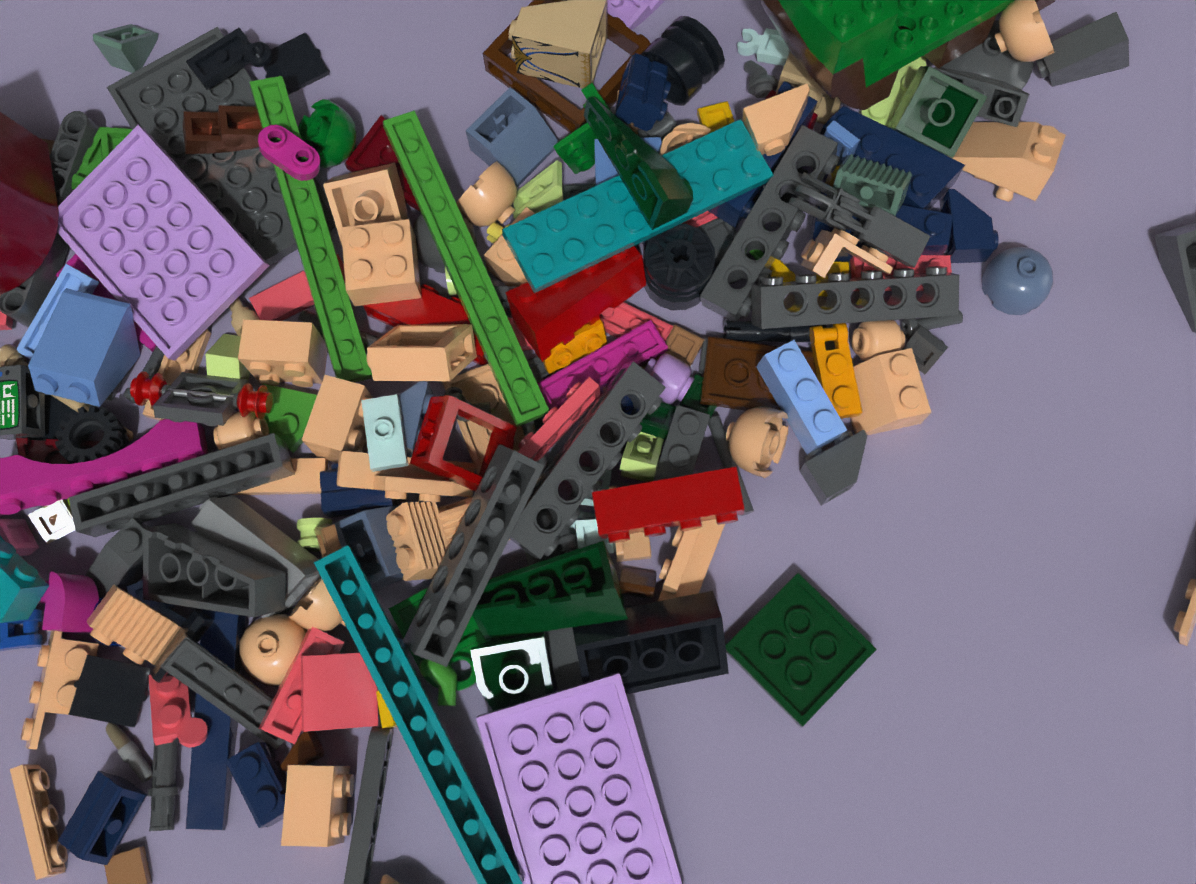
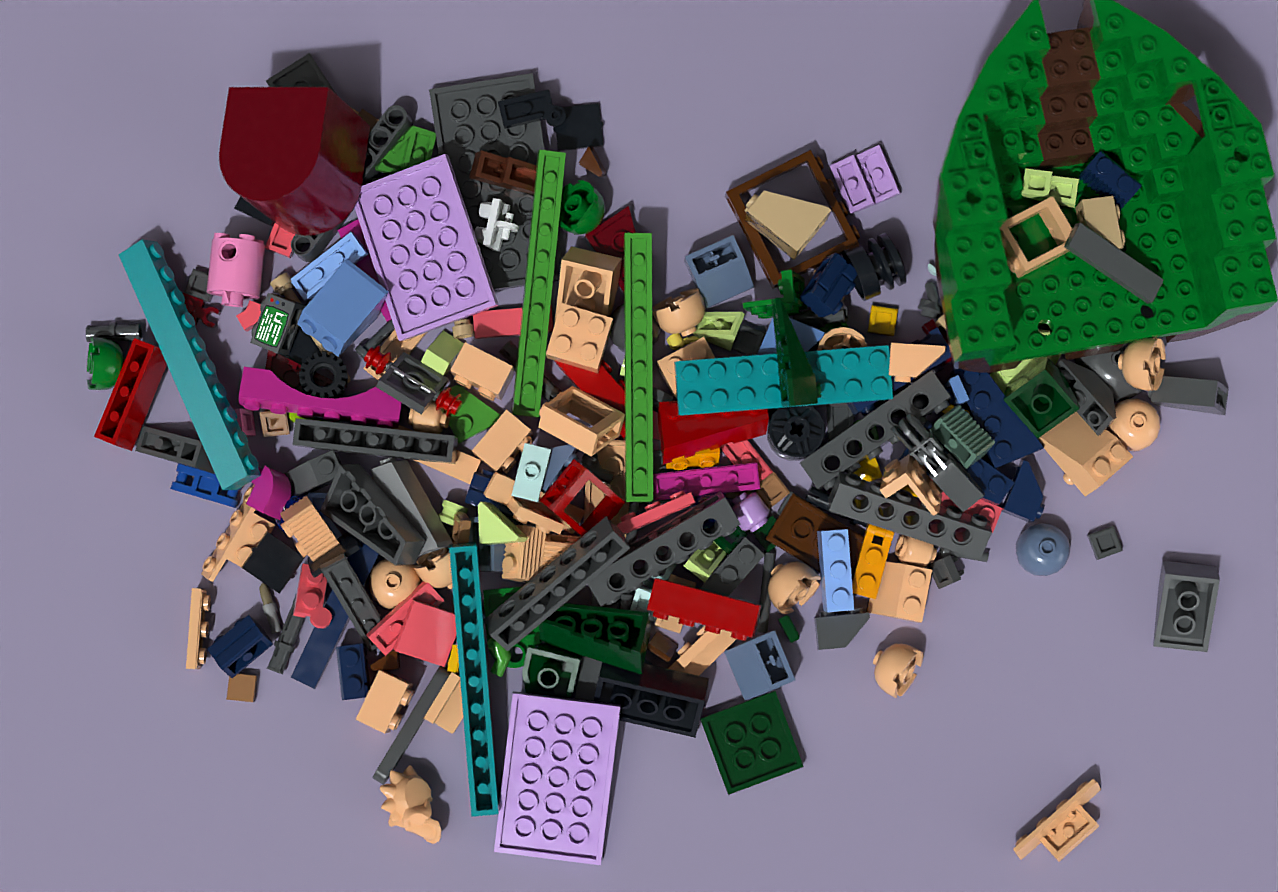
camera: 25 degrees right, 10 degrees up
sand green slope [93,24,158,73] -> none
dark pink plate [258,125,320,181] -> none
none -> light nougat panel [424,672,463,733]
none -> white hips [474,198,519,251]
none -> yellowish green slope [478,502,528,545]
none -> reddish brown slope [579,146,607,177]
none -> sand blue slope [724,630,795,701]
none -> dark green tile [778,615,800,643]
none -> light nougat cylinder [873,643,924,698]
none -> dark grey tile [1087,526,1123,560]
none -> light nougat cylinder [1106,399,1160,451]

